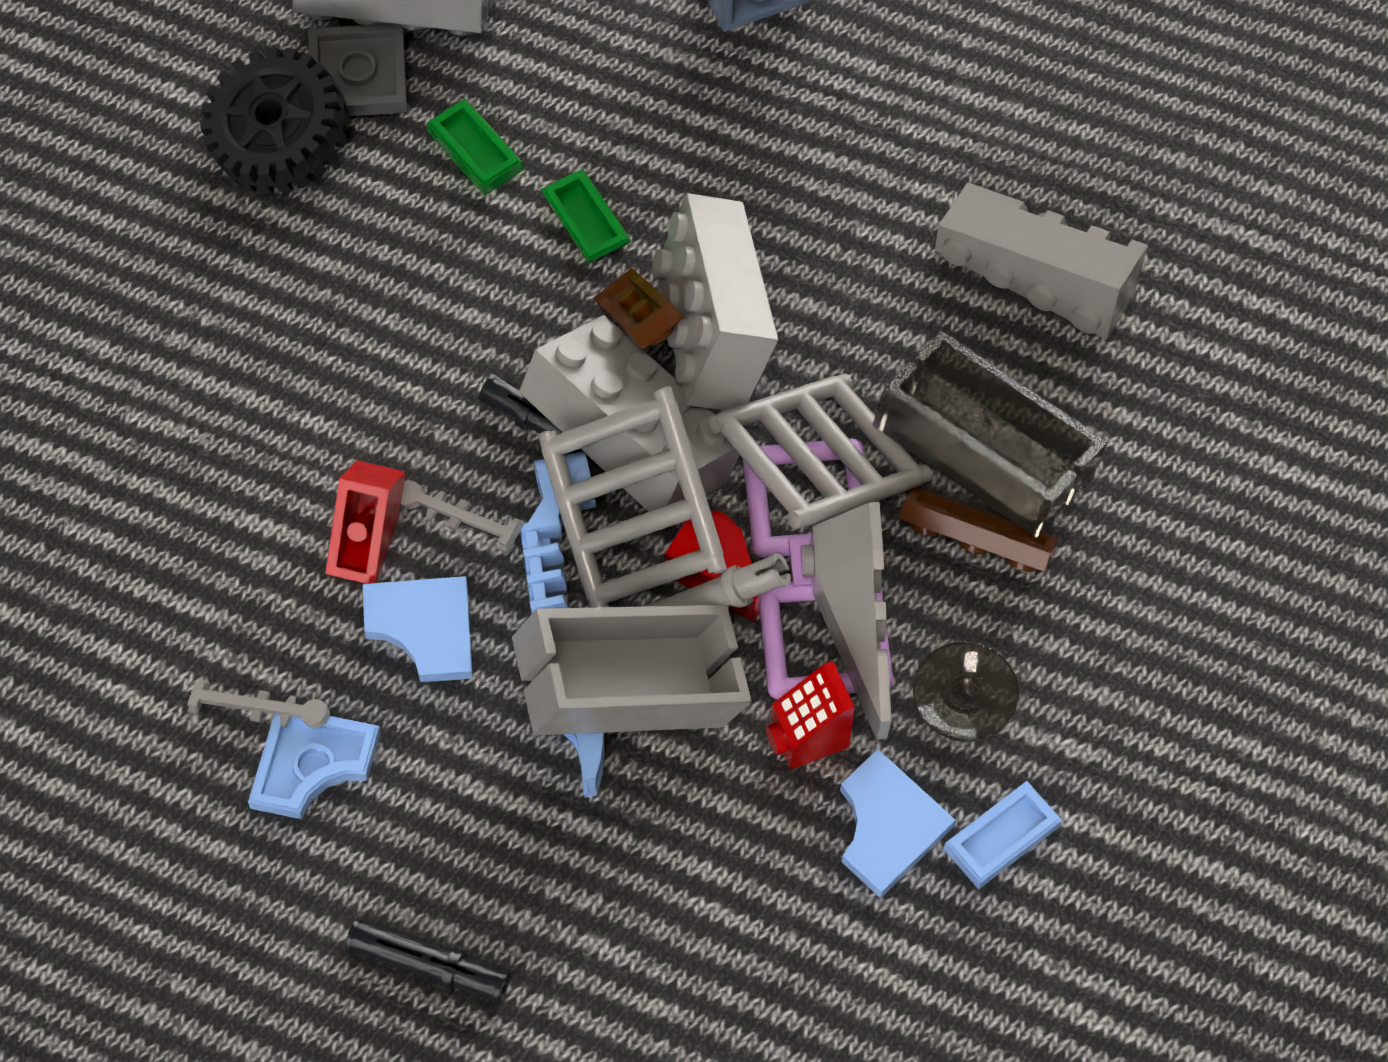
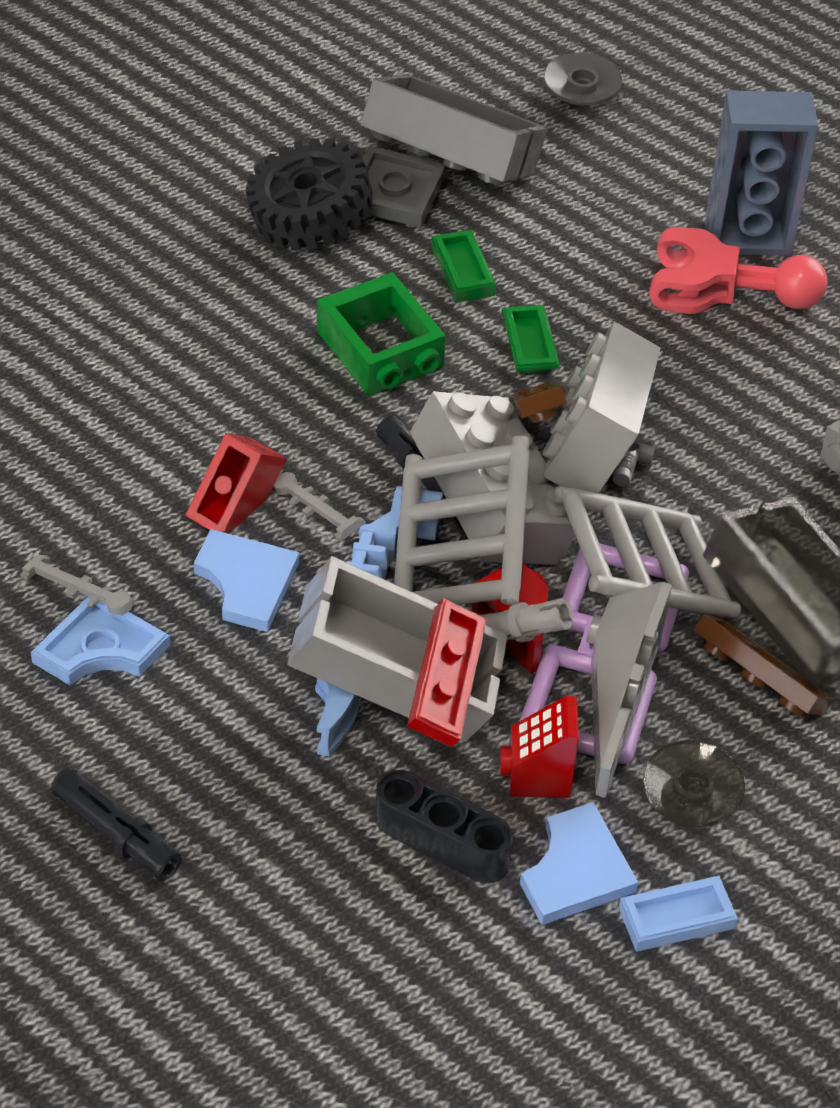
camera: 20 degrees right, 15 degrees down
none -> green window [317,272,446,396]
none -> black beam [375,770,513,884]
none -> tile [407,598,487,747]
none -> coral piece [649,227,828,314]

